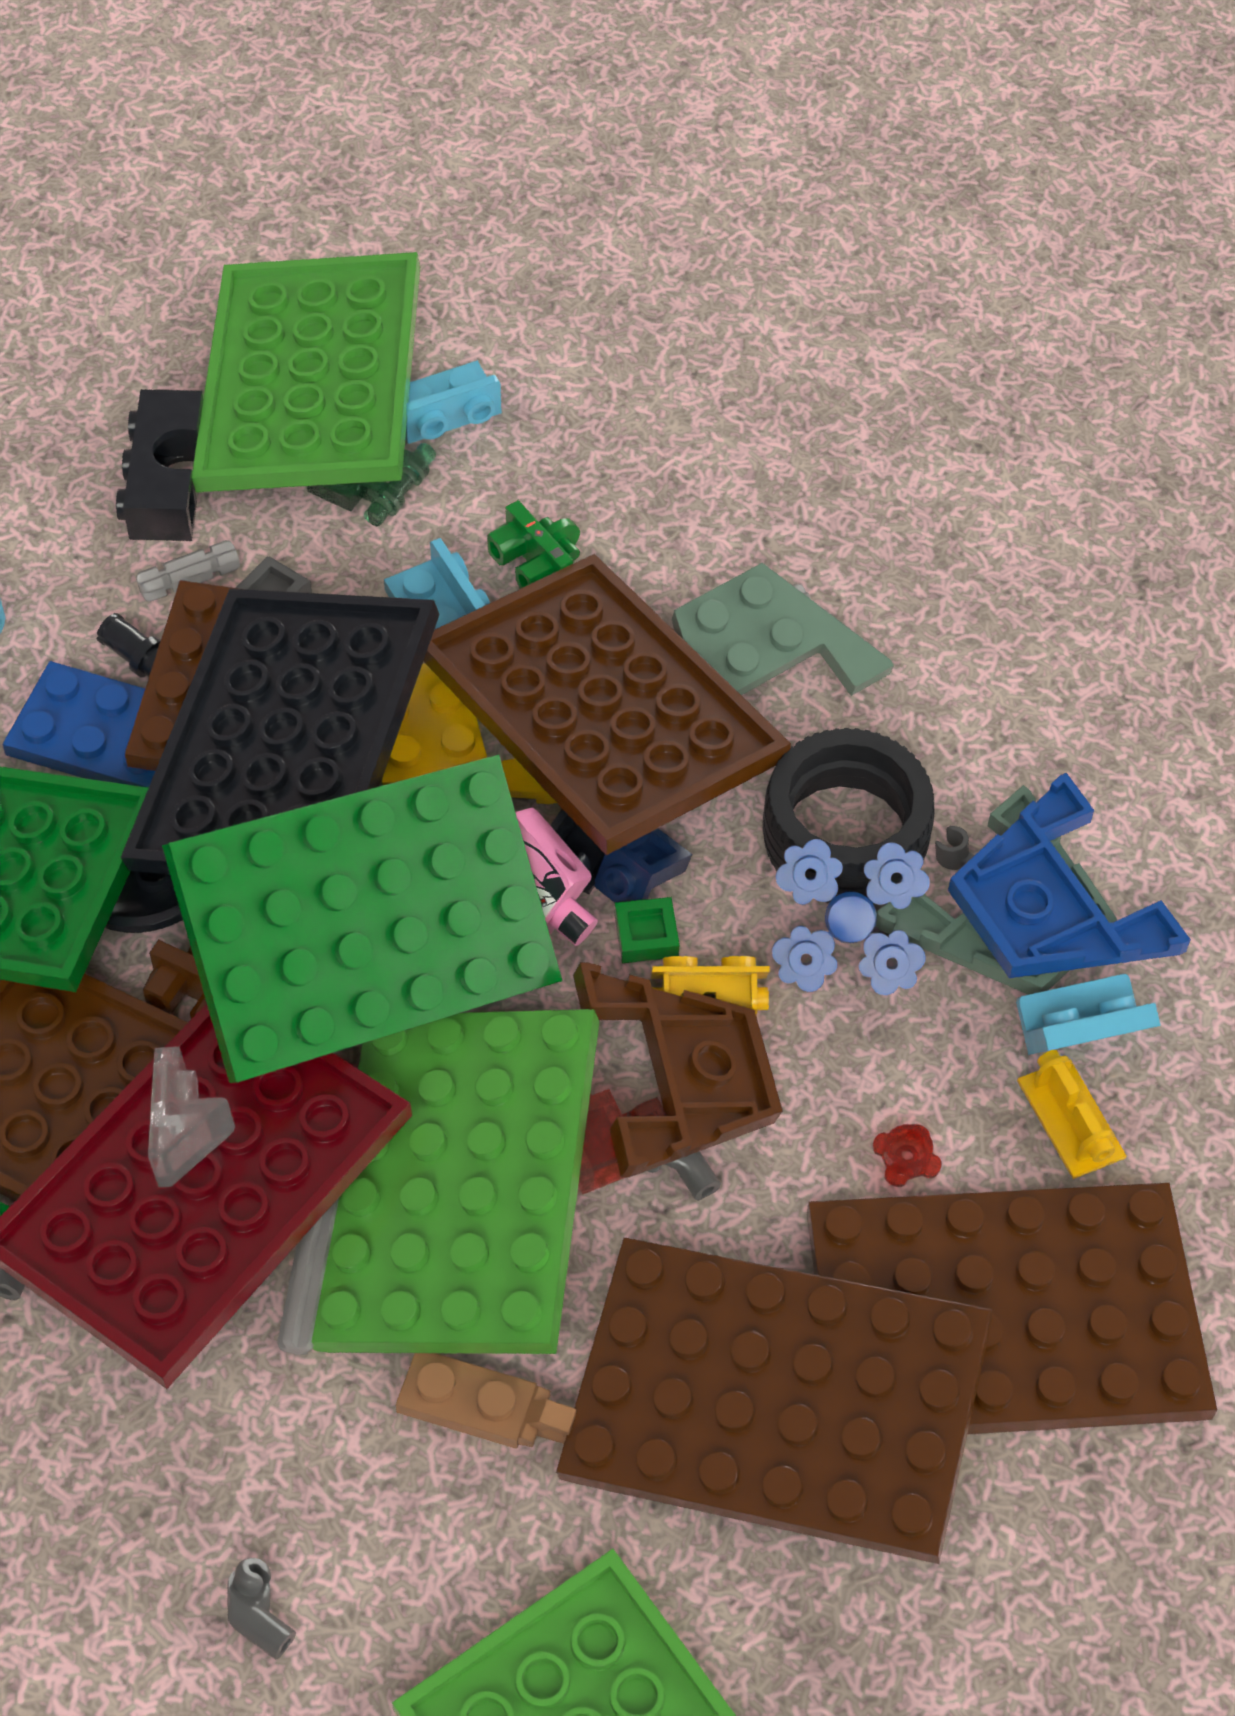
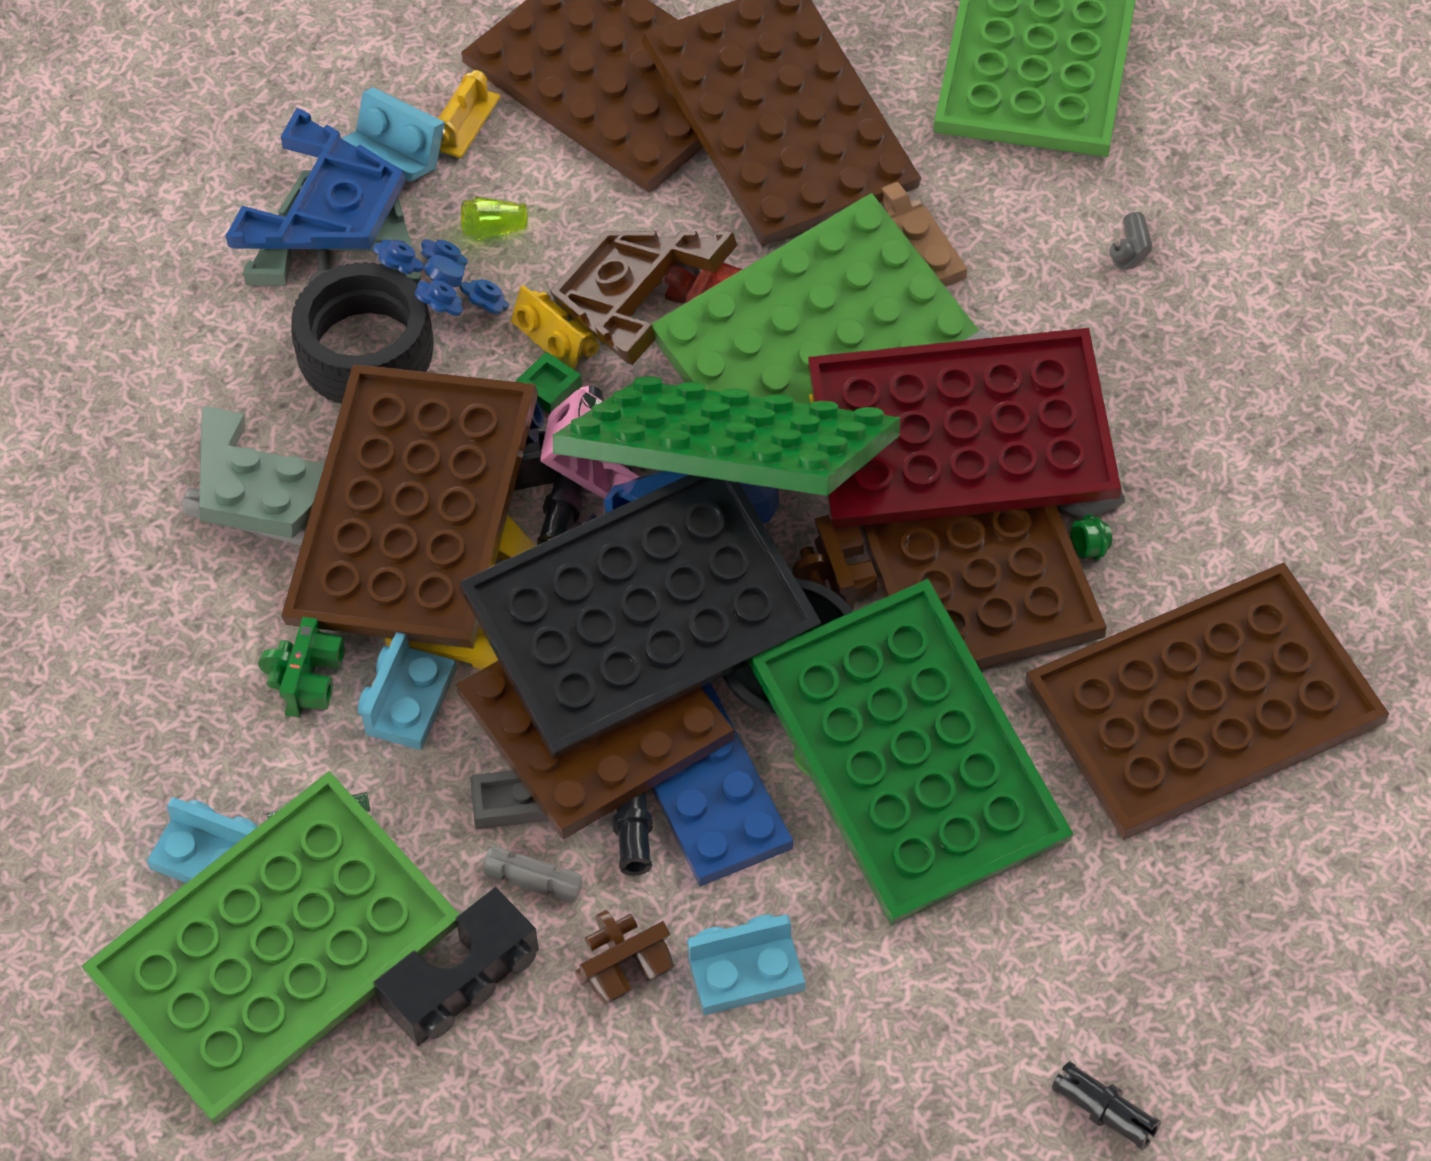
camera: 130 degrees left, 0 degrees up
clear slope [148,1047,235,1187] -> none
clear red plate [873,1124,942,1187] -> none
none -> clear neon green cone [461,195,528,240]
none -> reddish brown hips [574,910,674,1005]

